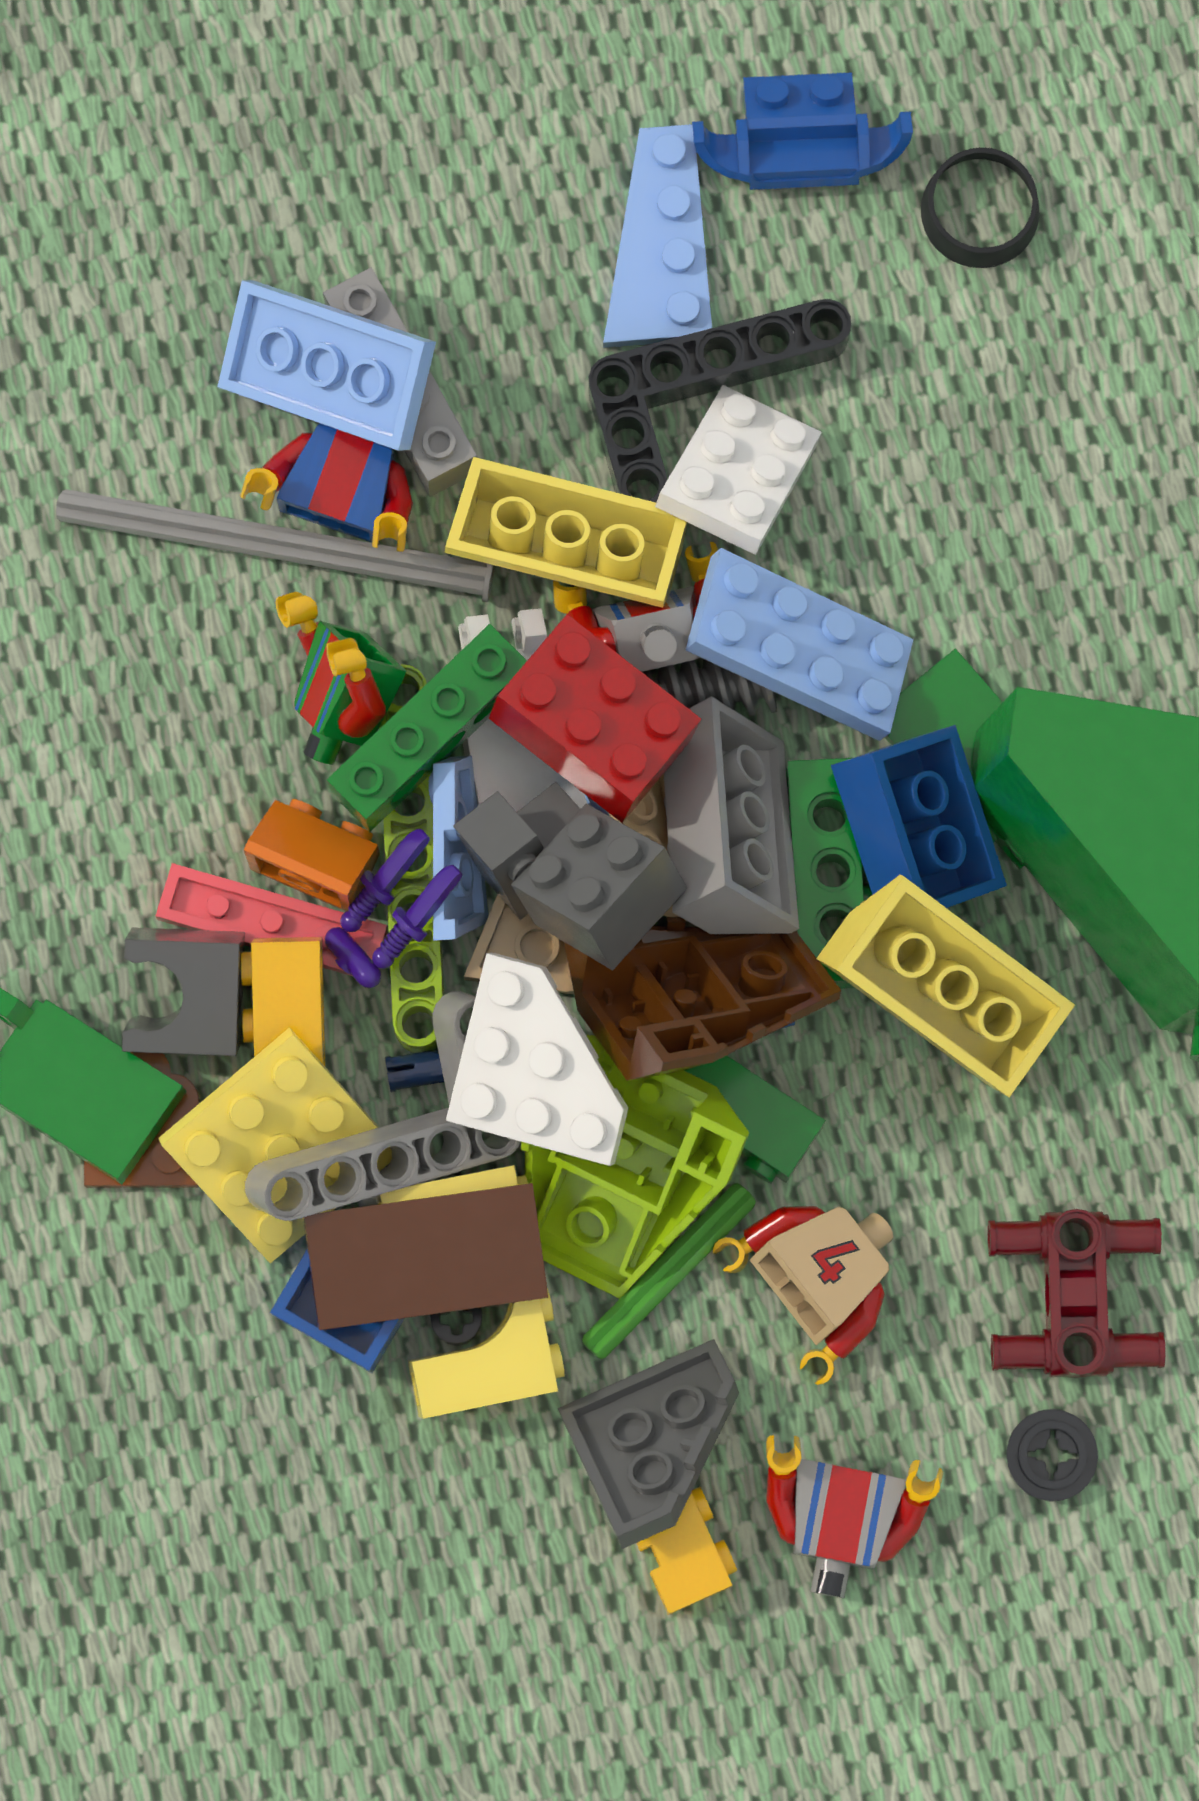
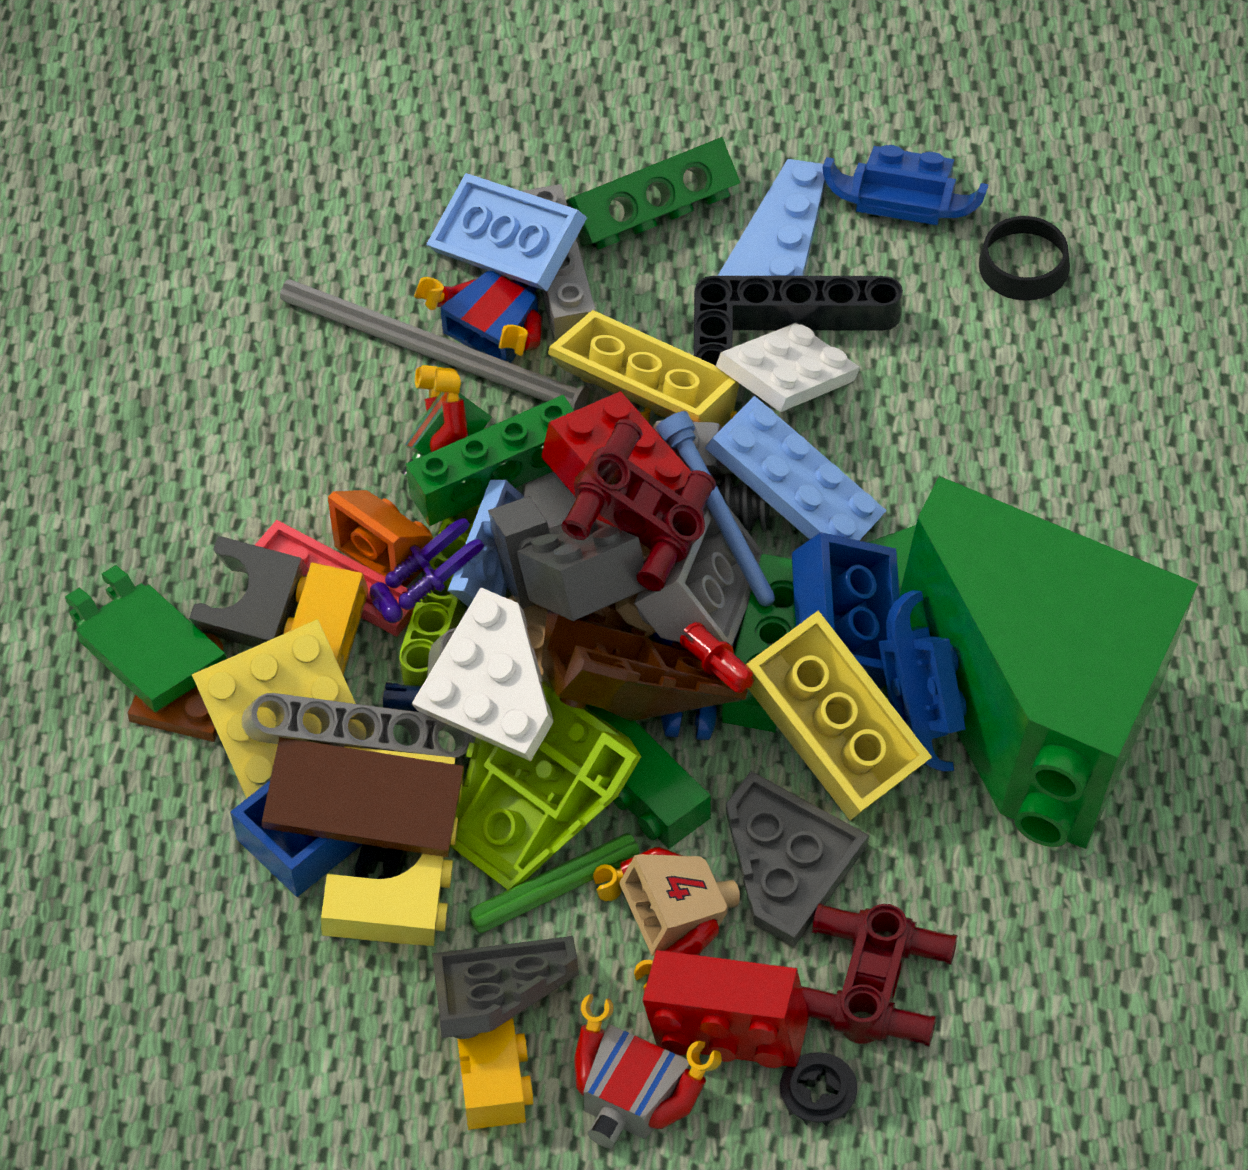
camera: 20 degrees right, 25 degrees down
none -> dark red piece [561,419,716,591]
none -> green brick [566,137,741,250]
none -> red brick [642,950,809,1068]
none -> medium blue piece [656,411,775,607]
none -> red axle [680,622,754,693]
none -> dark grey plate [726,771,869,947]
none -> blue plate [879,590,967,771]

